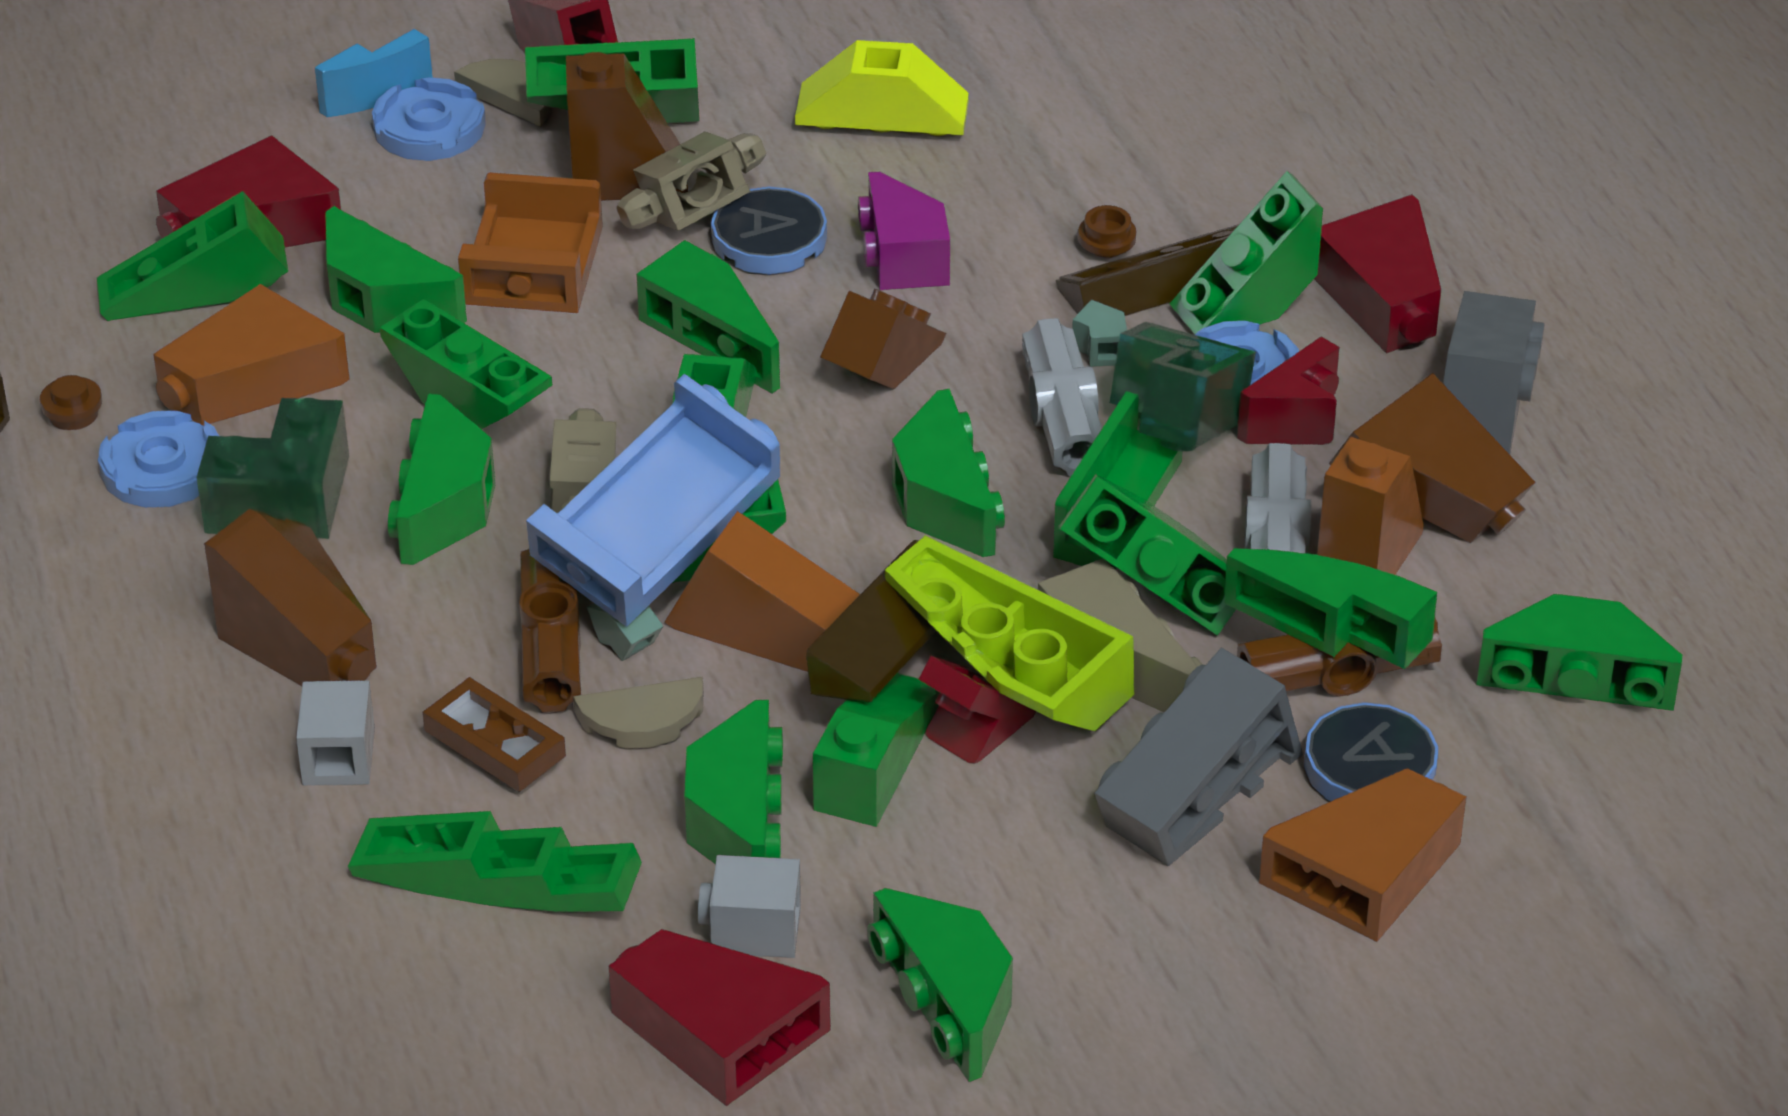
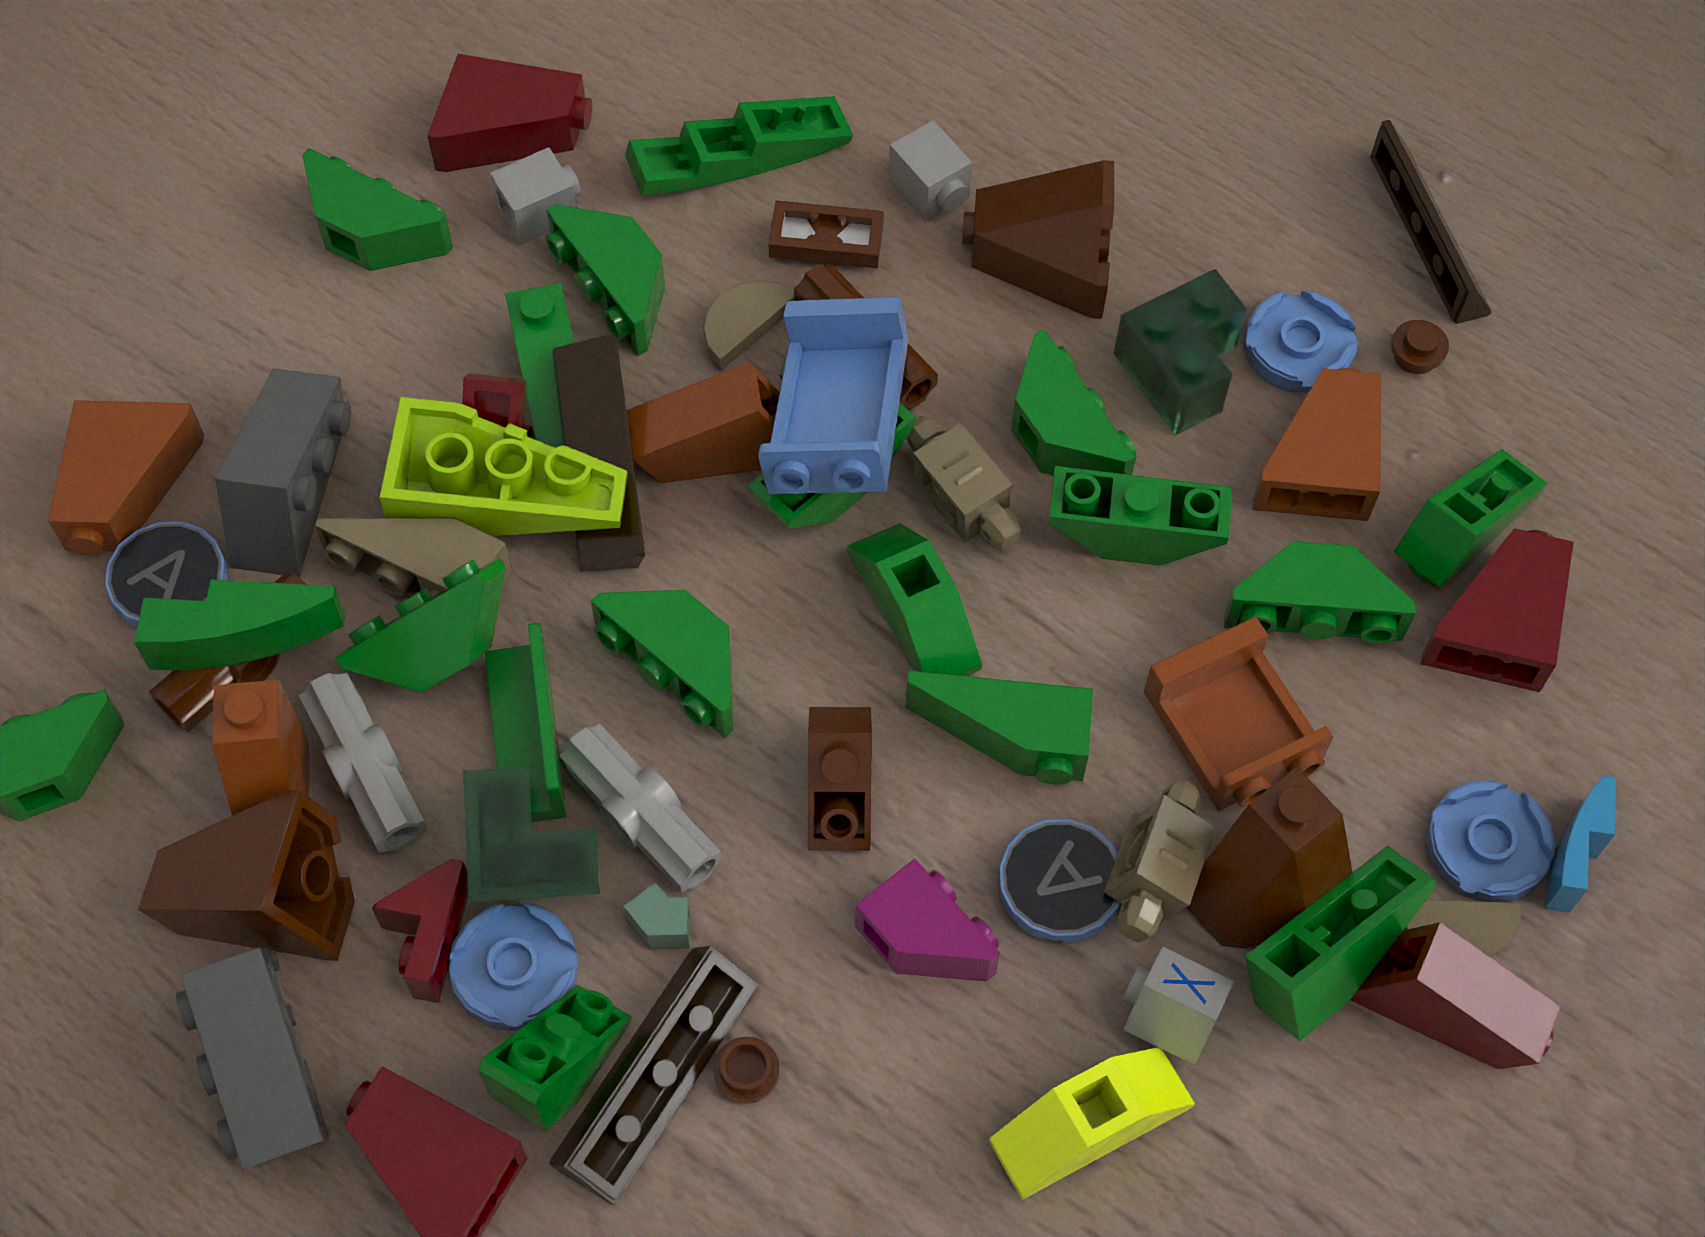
camera: 145 degrees right, 20 degrees up
none -> light grey brick [1123,947,1234,1065]

